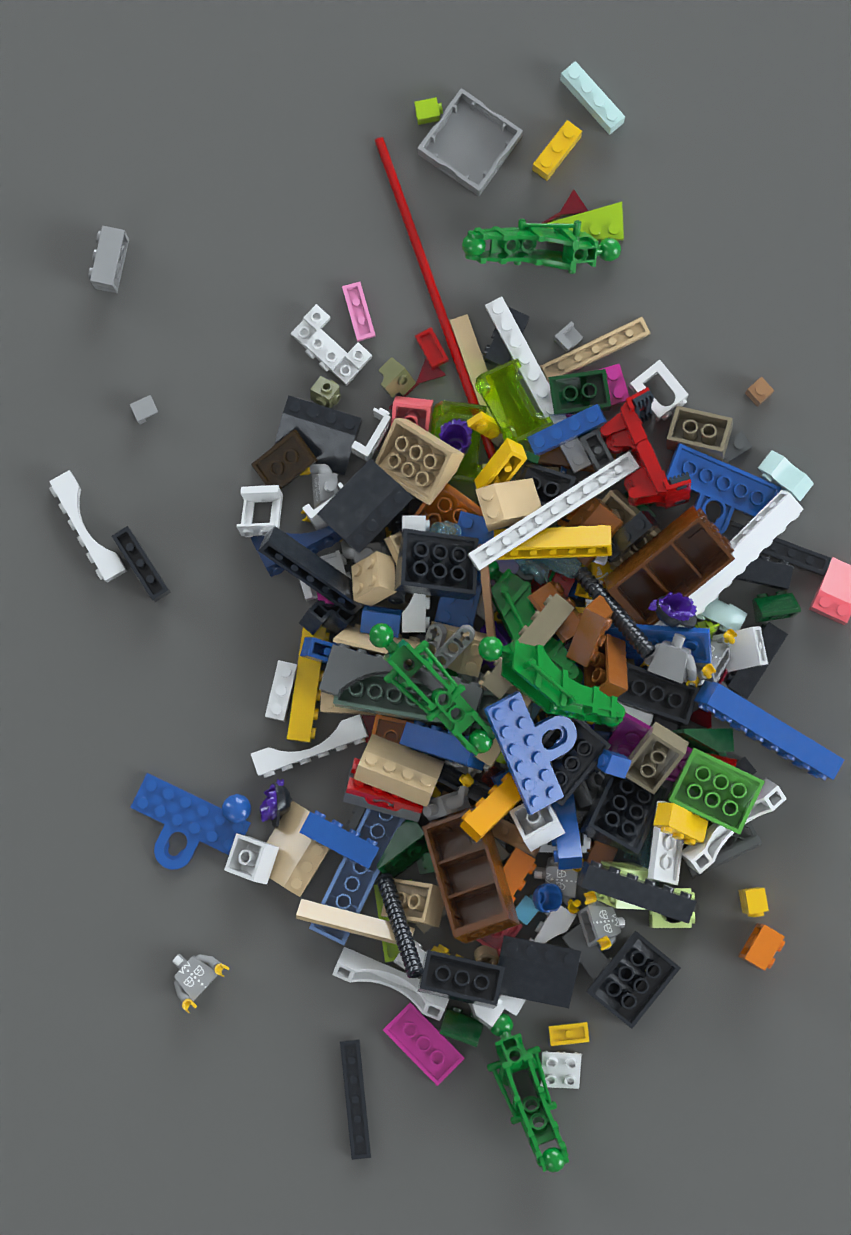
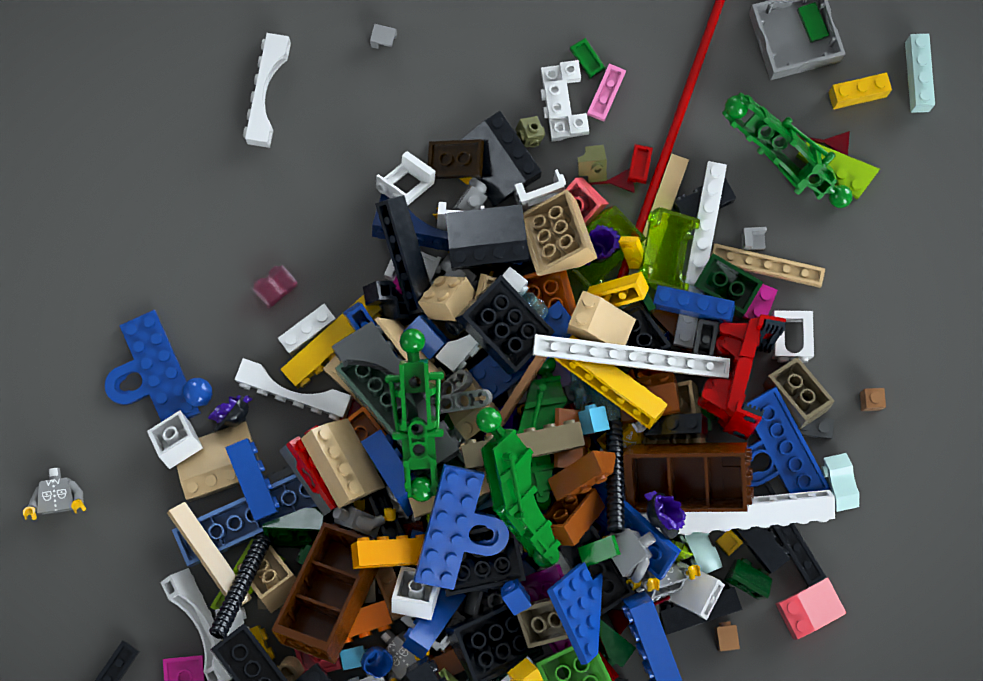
camera: 35 degrees right, 5 degrees down
black brick [111,526,171,602] -> none
none -> clear pink brick [253,265,298,309]
none -> blue wing [547,562,603,665]
none -> green tile [570,38,606,79]
none -> medium azure brick [578,404,610,435]
none -> green tile [578,535,621,567]
none -> medium nougat brick [714,621,740,651]
none -> yellow tile [715,530,743,556]
none -> green tile [797,2,829,43]

